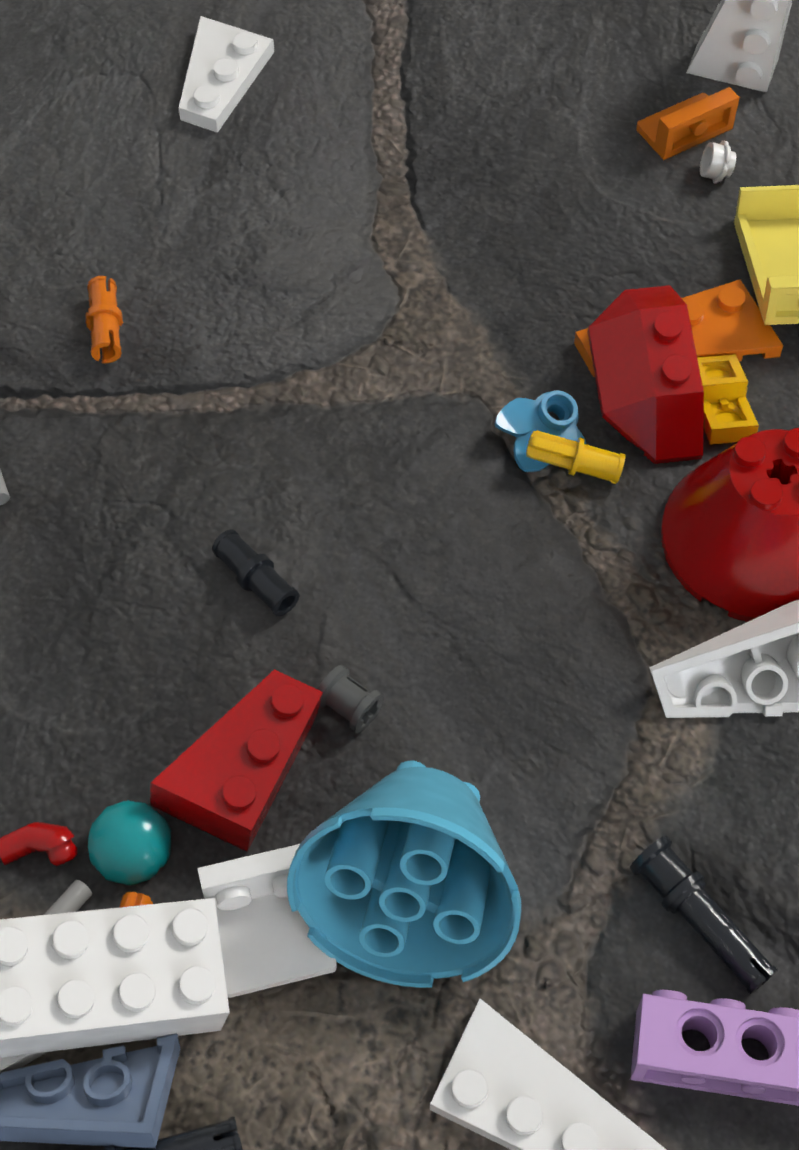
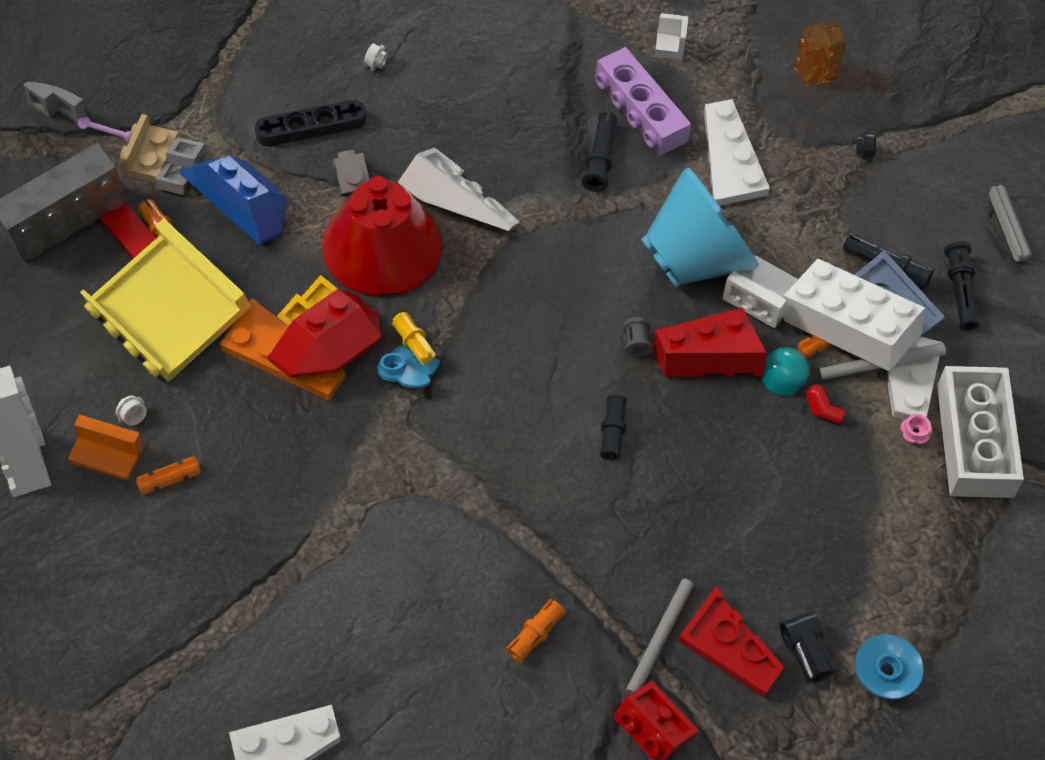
camera: 135 degrees left, 0 degrees up
none -> orange axle [136,456,201,495]

